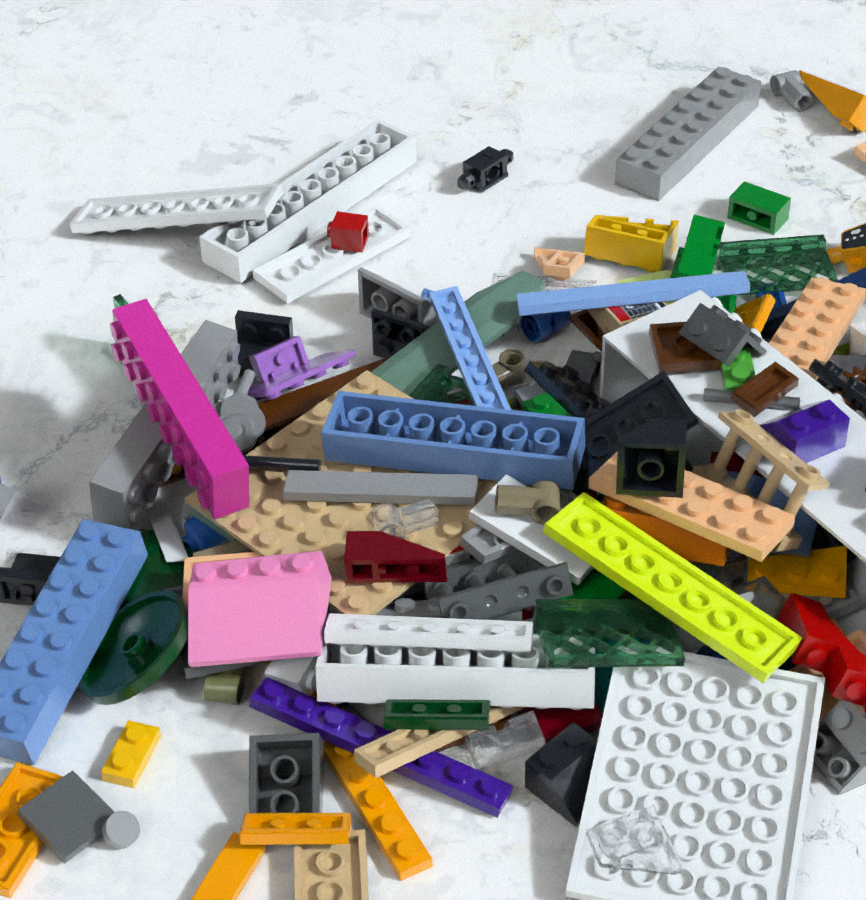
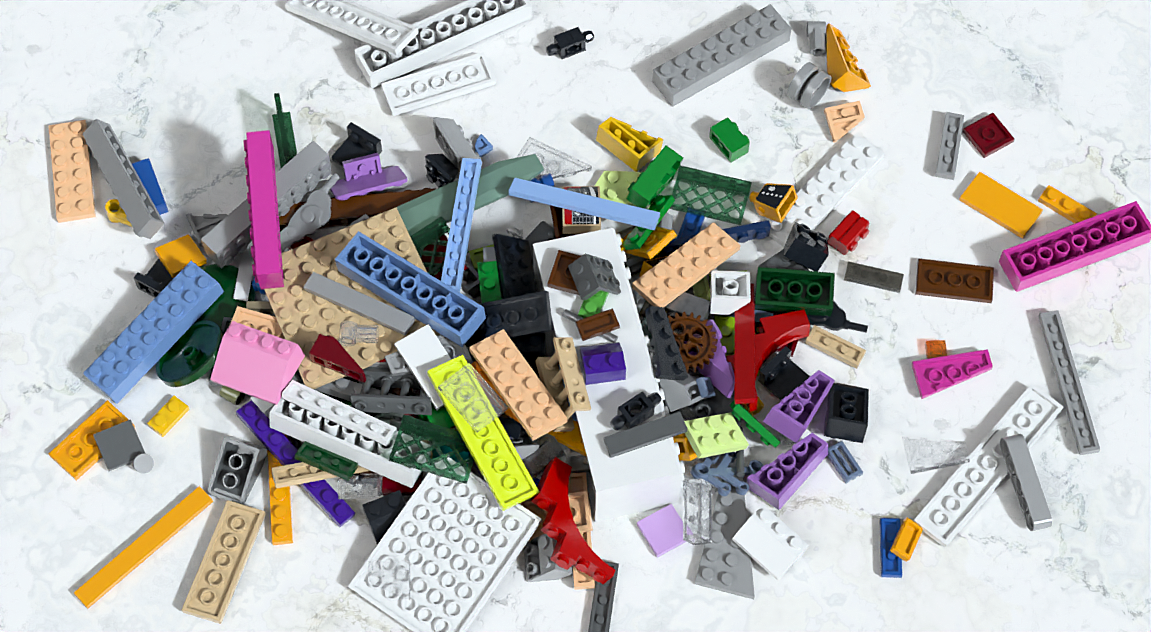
camera: 20 degrees right, 20 degrees up
light orange tile [239,813,352,845] -> none
black bar [243,455,321,471] -> none
red brick [327,211,369,253] -> none
dark tan piece [492,349,526,388] -> none
dark tan piece [495,481,561,525] -> none
light nougat wing [534,247,585,281] -> none
black slope [616,419,687,498] -> none
none -> light orange tile [155,234,207,278]
none -> light grey wing [186,214,228,247]
none -> clear tile [438,363,508,433]
none -> light grey wheel [787,62,832,110]

